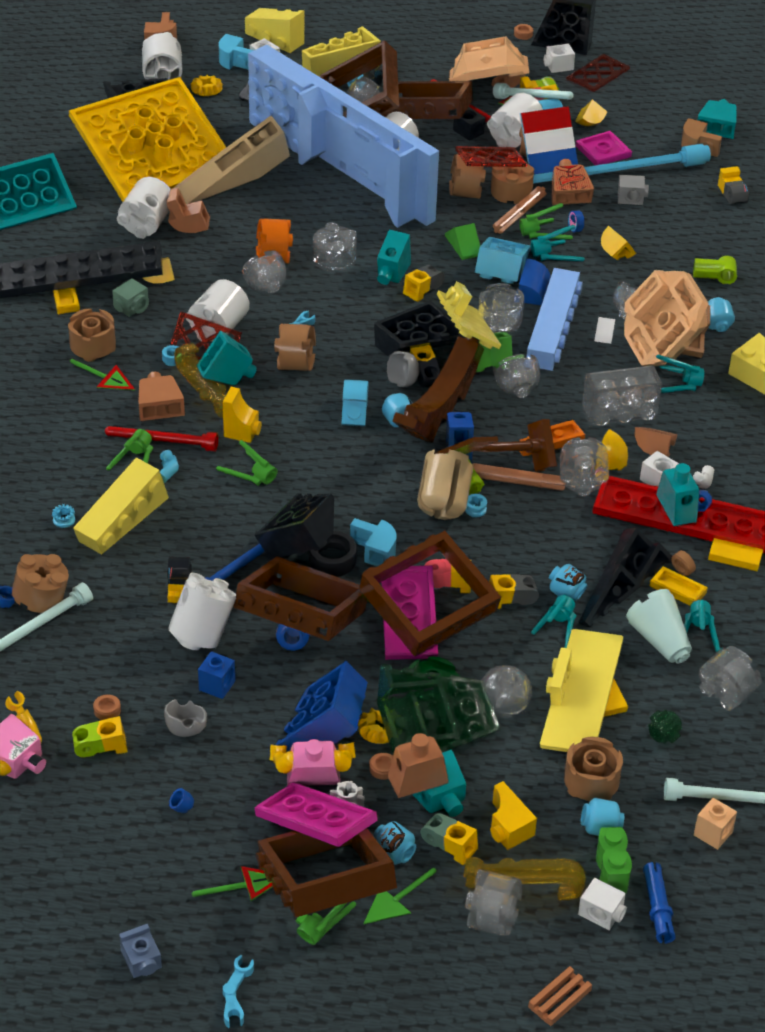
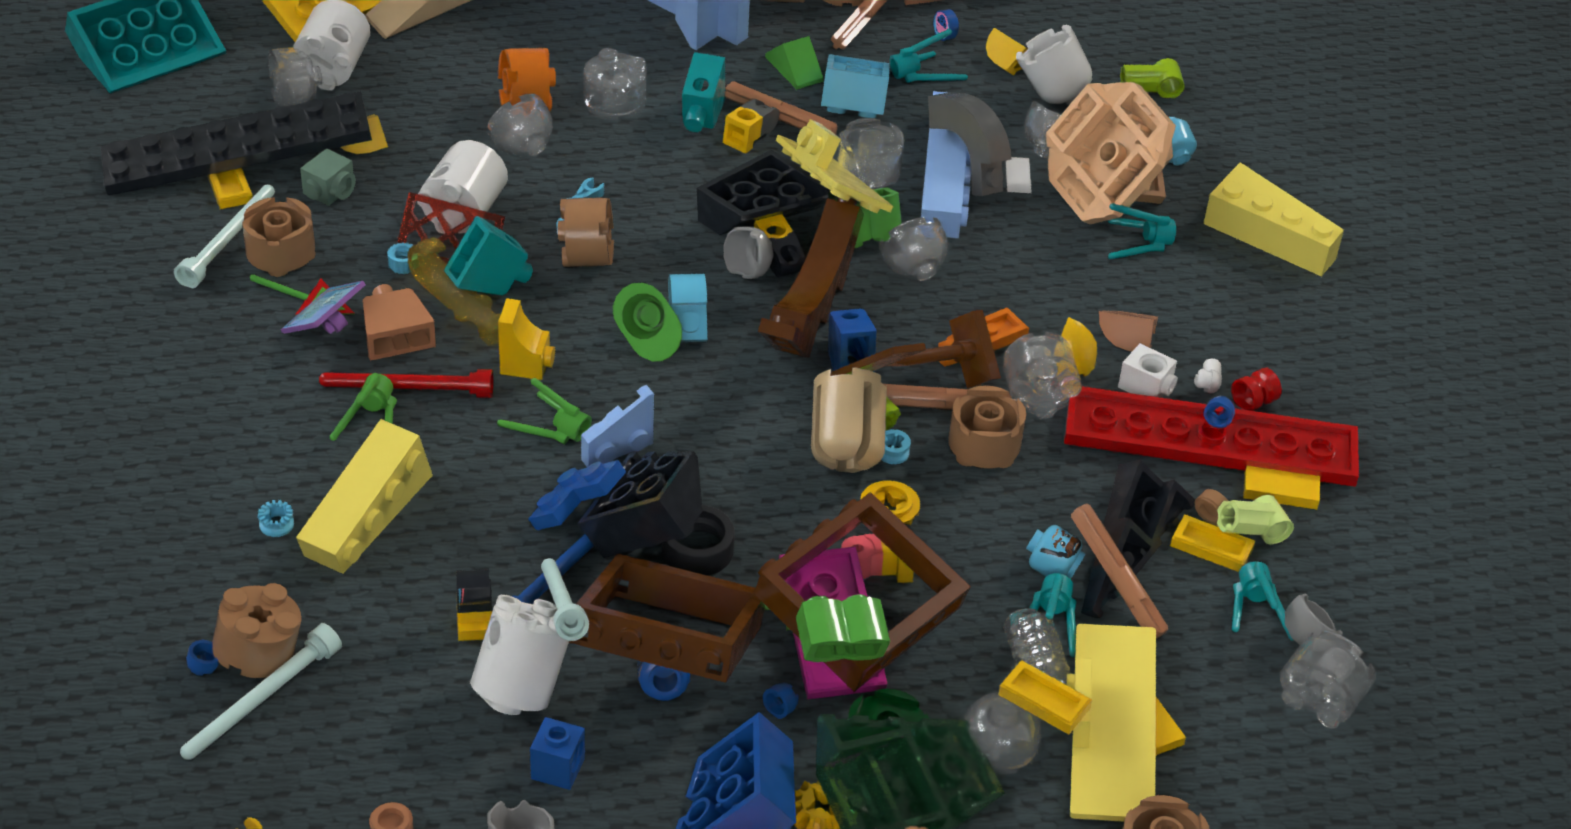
camera: 10 degrees left, 0 degrees up
medium azure arm [160,450,179,483] -> none
nougat brick [167,187,210,233] -> none
medium azure brick [350,518,396,566] -> none
medium azure head [382,393,412,427] -> none
leg [489,574,539,609] -> none
blue brick [517,259,551,306] -> none
bright green plant [519,203,573,240] -> none
clear brick [582,365,662,427] -> none
light aqua cone [626,589,692,664] -> none
clear green gear [648,709,682,744] -> none
teal torso [656,463,699,526] -> none
none -> light aqua piece [174,185,275,288]
none -> clear cylinder [268,47,322,107]
none -> piece [280,281,366,334]
none -> blue plate [528,460,626,530]
none -> light aqua piece [541,558,589,641]
none -> light blue wing [581,385,654,467]
none -> bright green piece [613,283,682,362]
none -> nougat axle [725,81,838,135]
none -> blue hinge [763,682,799,719]
none -> bright green brick [796,594,890,662]
none -> yellow gear [860,481,920,525]
none -> dark grey arch [928,92,1012,196]
none -> medium nougat brick [948,386,1026,468]
none -> yellow tile [998,660,1092,735]
none -> clear piece [1004,608,1071,684]
none -> white cylinder [1016,25,1092,105]
none -> nougat axle [1071,504,1168,639]
none -> yellowish green piece [1217,495,1294,545]
none -> red wheel [1231,367,1282,411]
none -> light grey hair [1285,594,1343,651]

